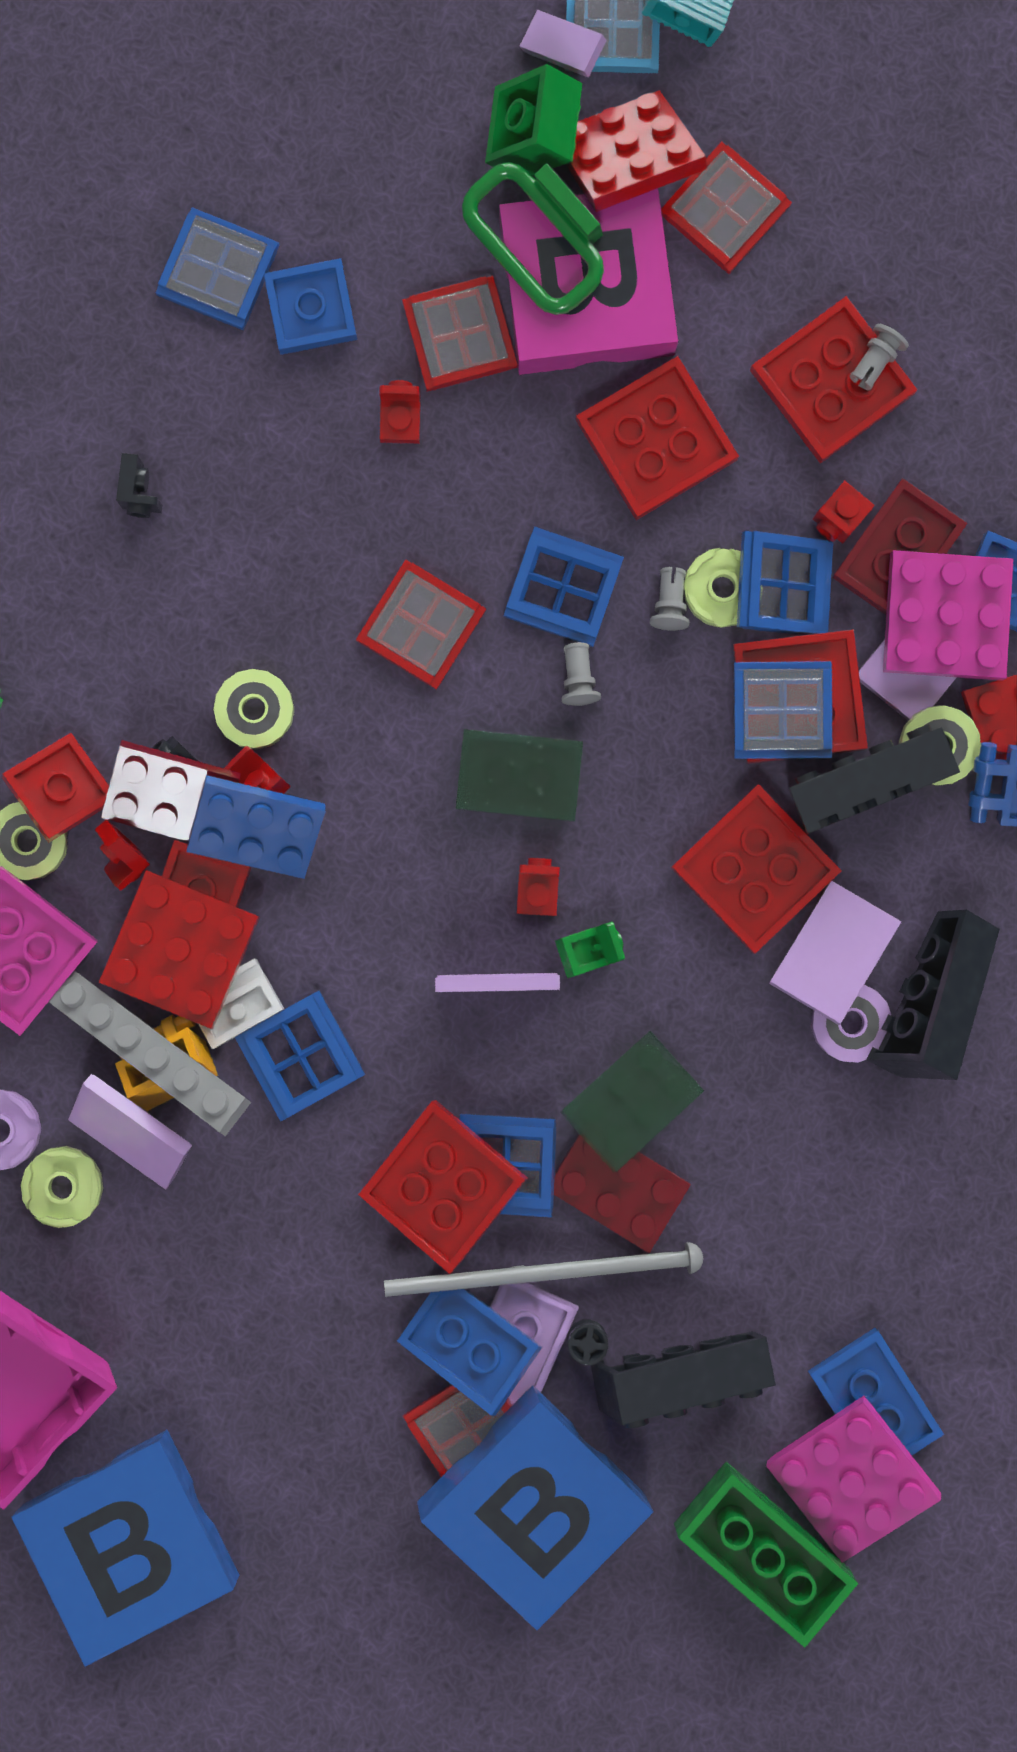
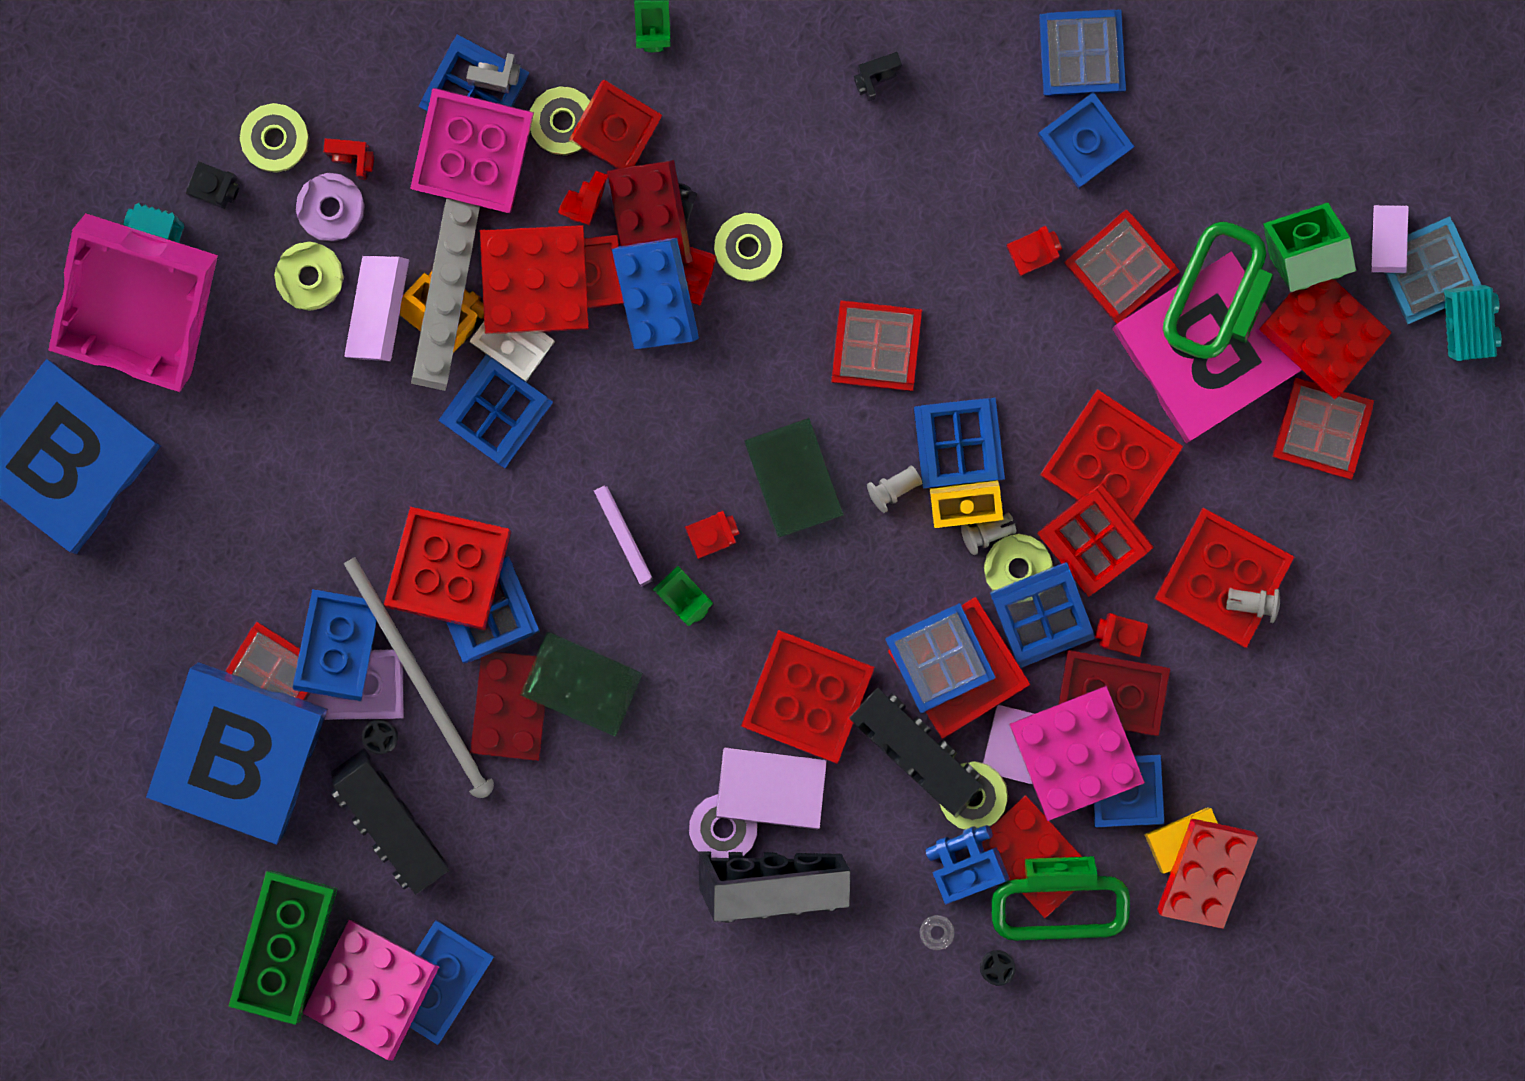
camera: 65 degrees right, 0 degrees up
none -> yellow brick [930,480,1003,528]
none -> red piece [1037,483,1154,597]

